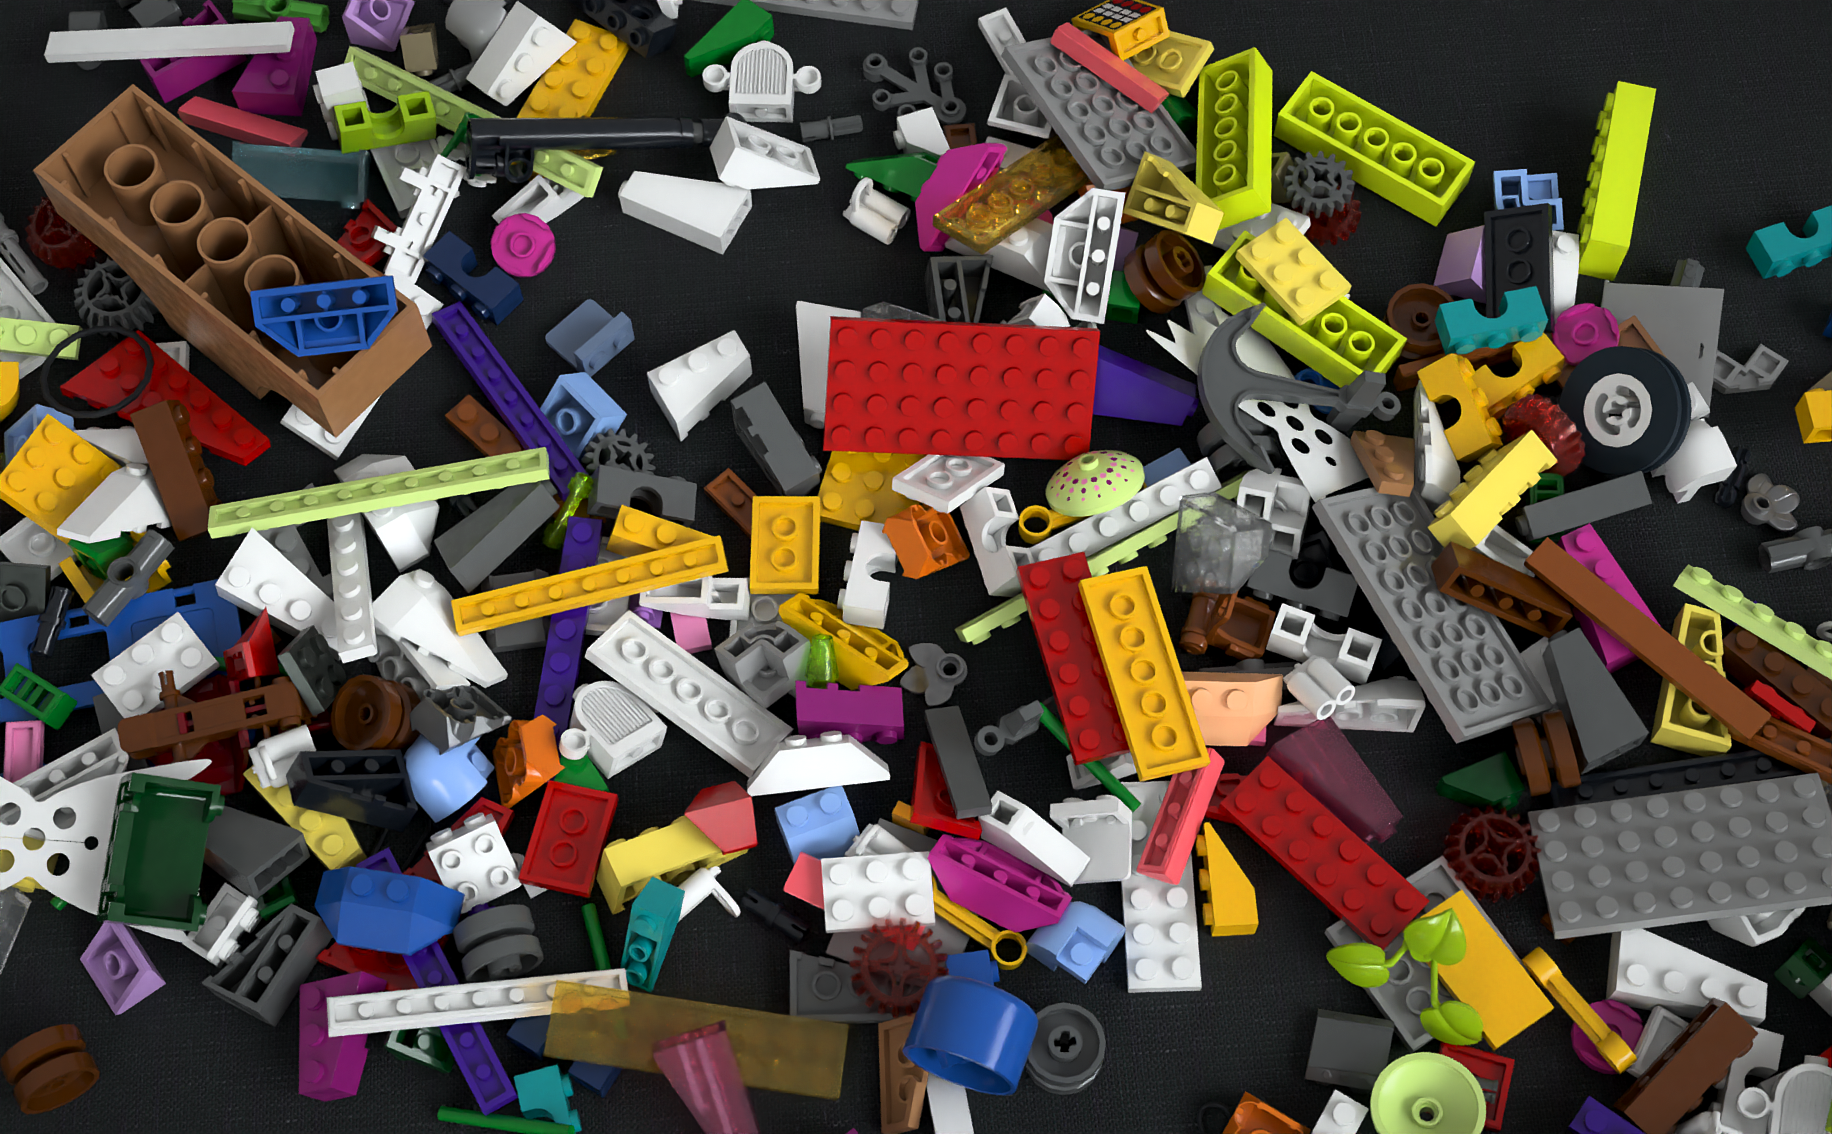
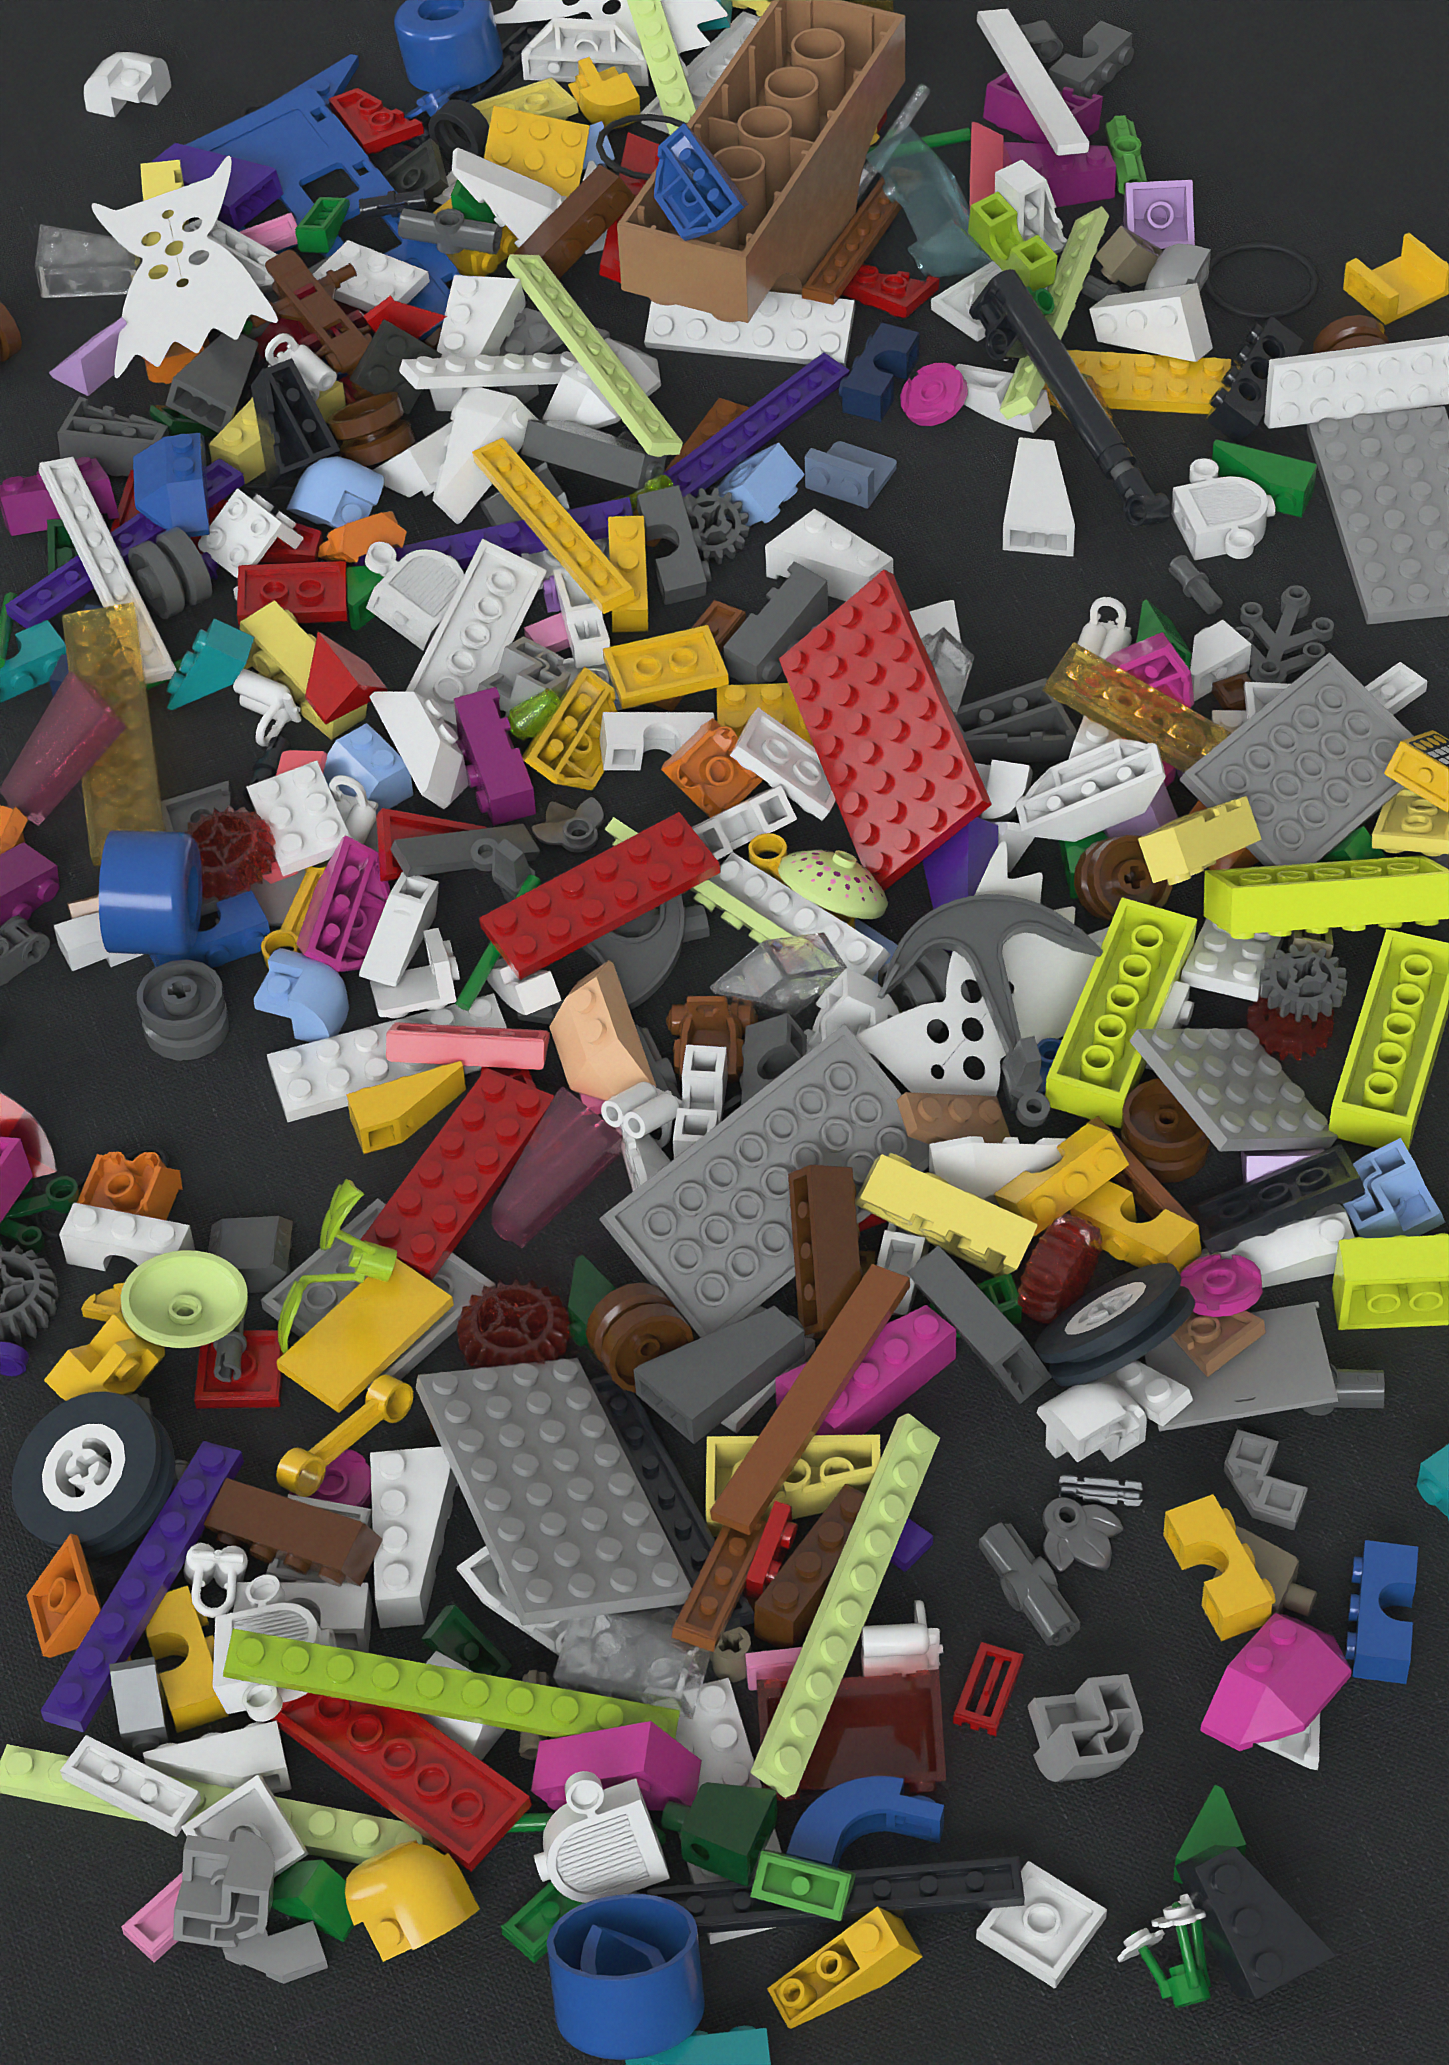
camera: 75 degrees right, 15 degrees down
dark green windscreen [97,772,225,932] -> none
white bracket [182,883,262,968] -> none
white hinge [370,154,467,284] -> none
dark grey slope [409,685,512,755] -> none
white slope [710,116,820,189] -> none
coral slope [1050,22,1169,114] -> none
yellow plate [1078,566,1211,782] -> none
light yellow plate [1235,217,1352,326] -> none
teal arch [1434,286,1548,355] -> none
none -> light grey plate [1130,1028,1338,1151]

